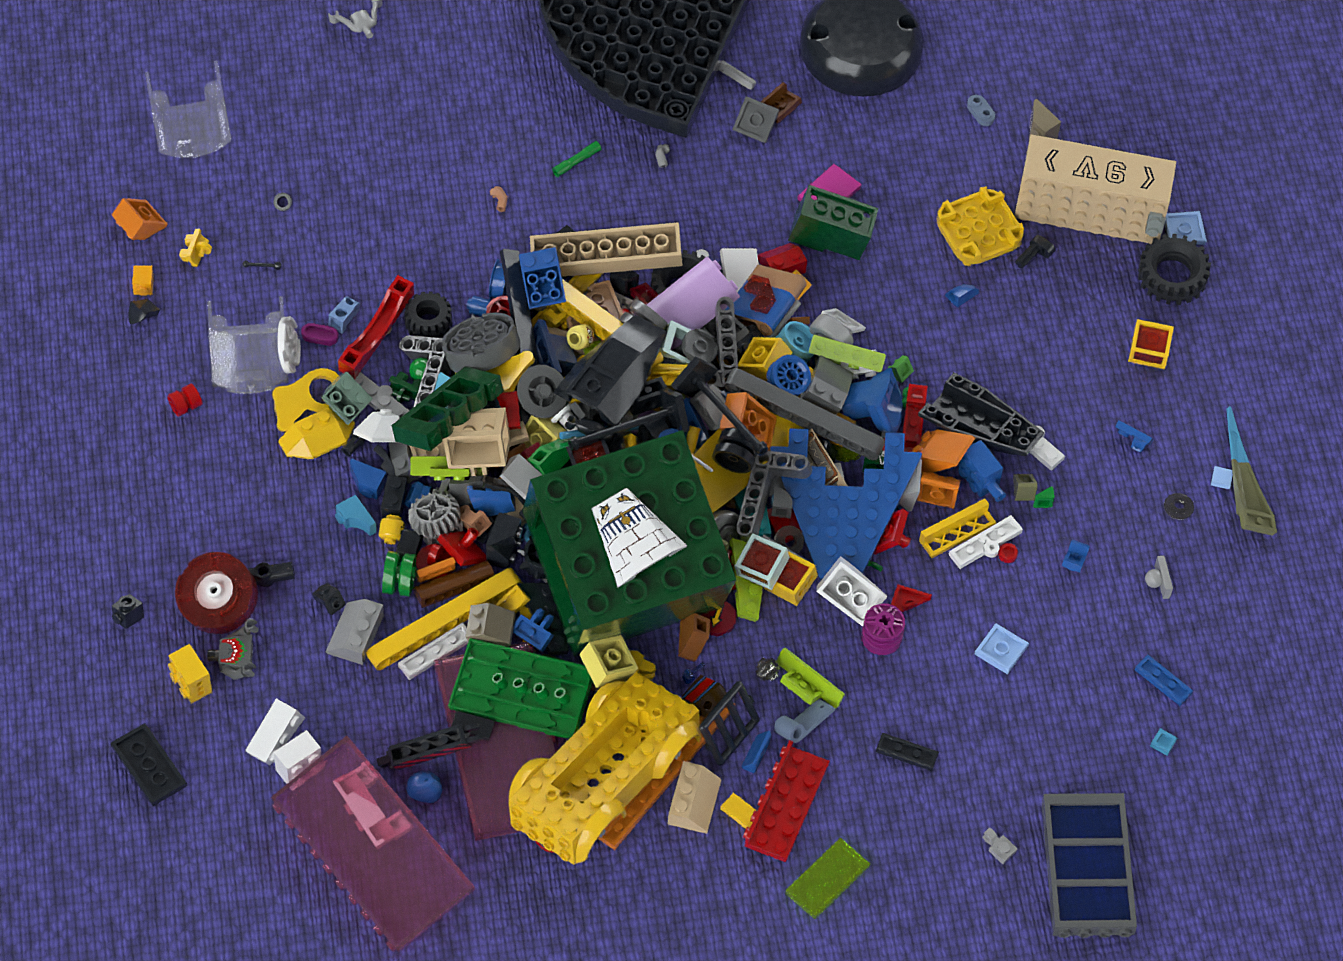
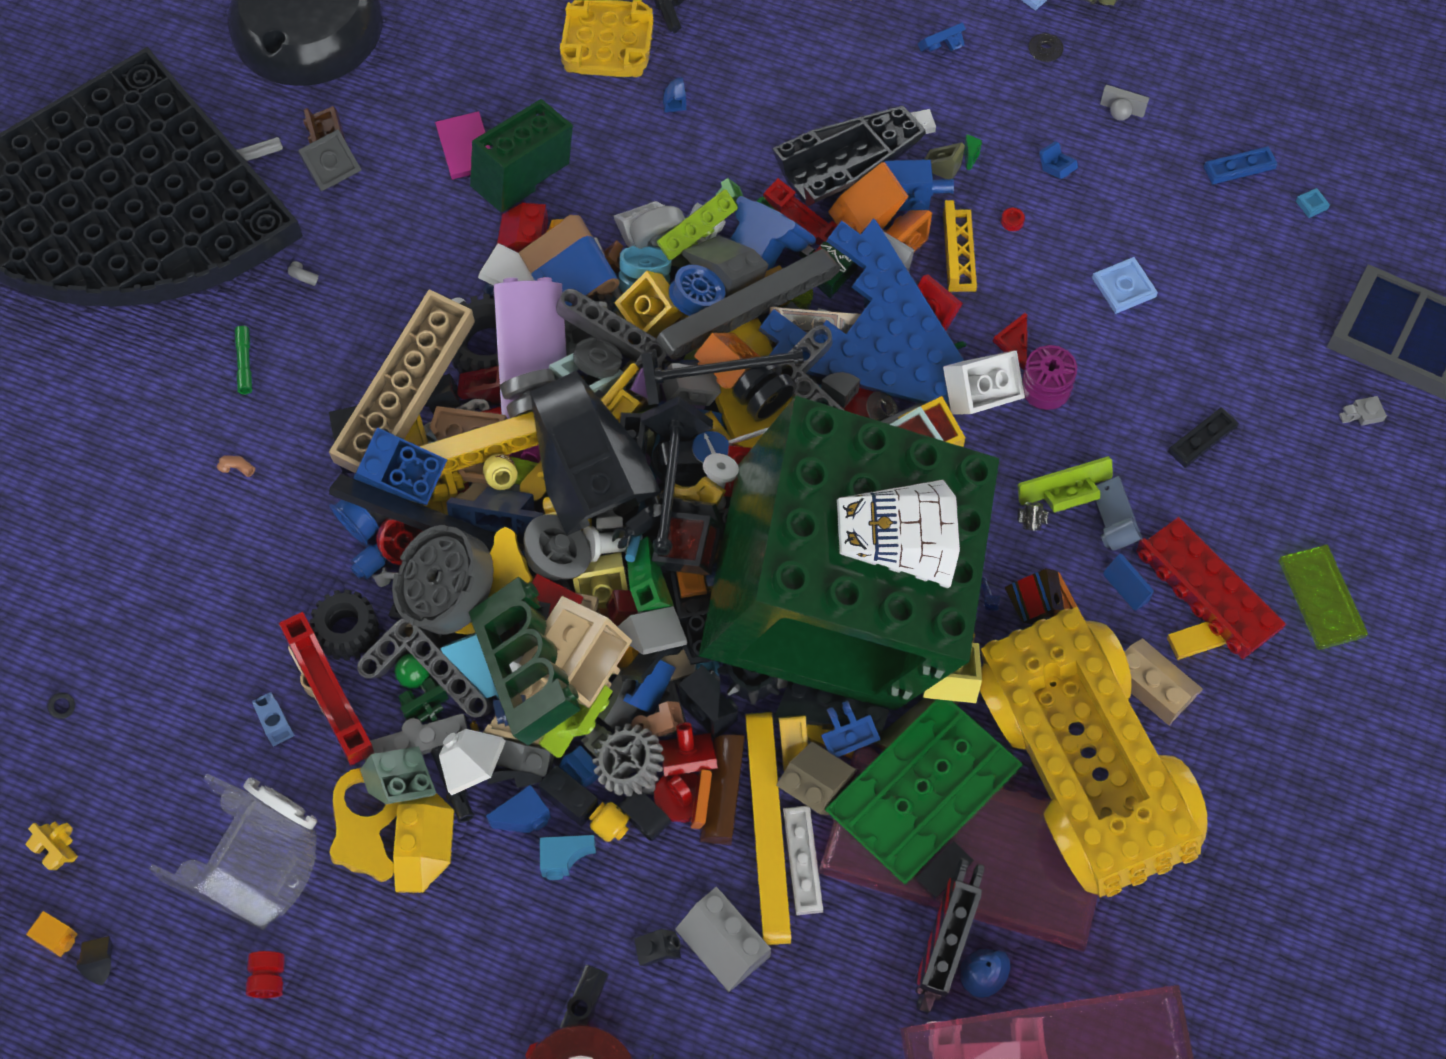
camera: 55 degrees left, 5 degrees up
black hinge [242,260,281,270] -> none
magenta tile [301,323,339,346] -> none
green wheel [382,551,416,597] -> none
black bar [699,681,760,765] -> none
clear red tile [744,274,776,314] -> none
white hinge [949,515,1023,569] -> none

